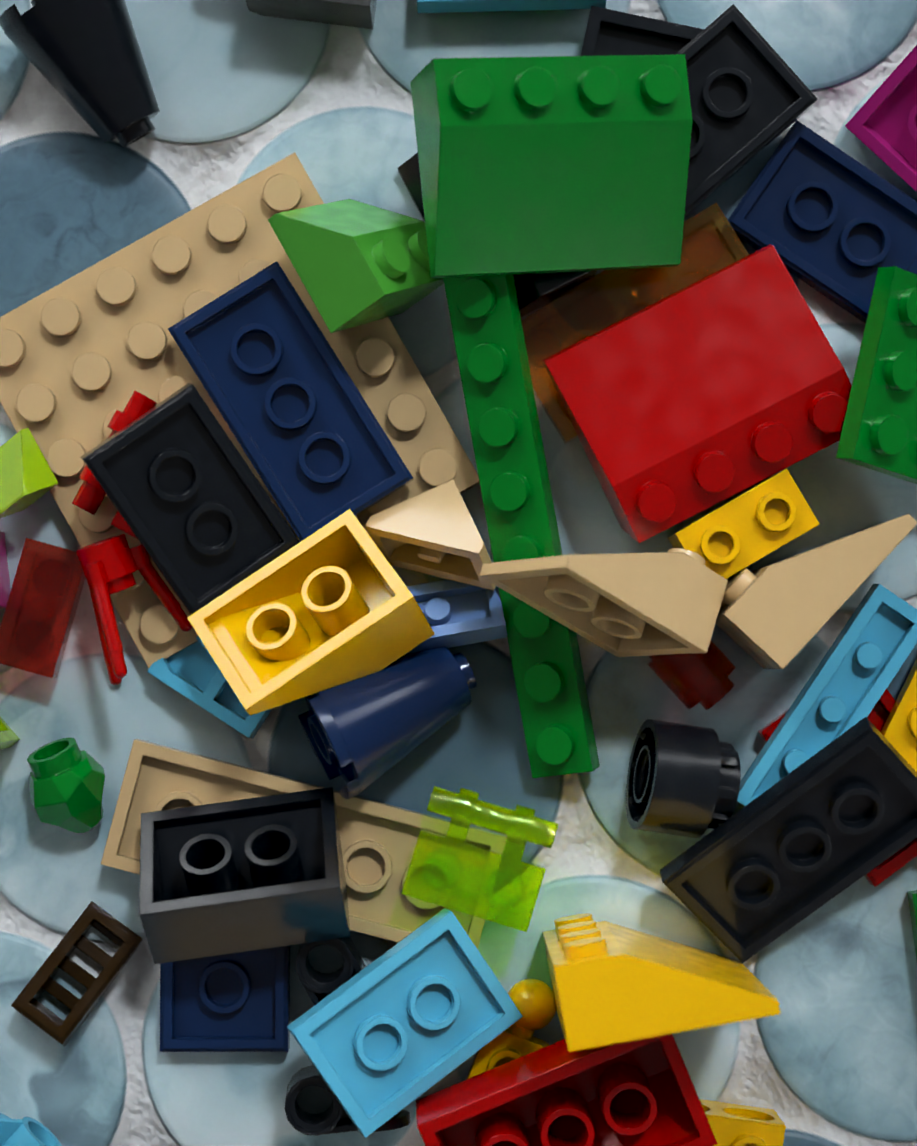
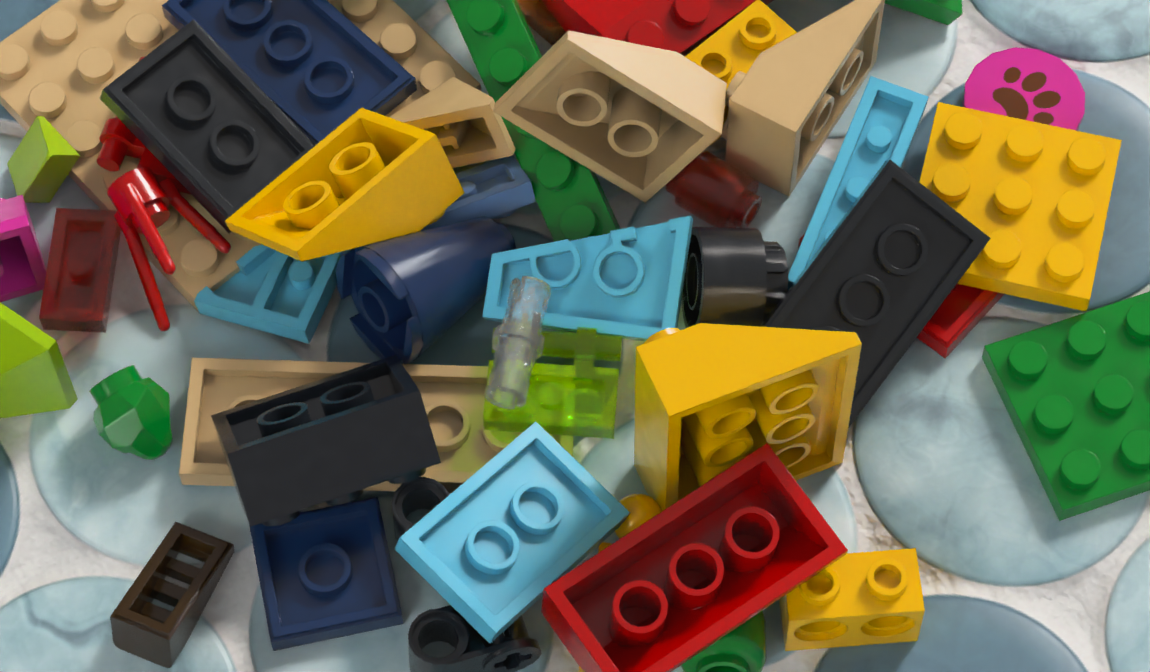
camera: 10 degrees left, 25 degrees down
none -> medium azure wing [482,215,693,341]
none -> clear pin [485,276,551,409]

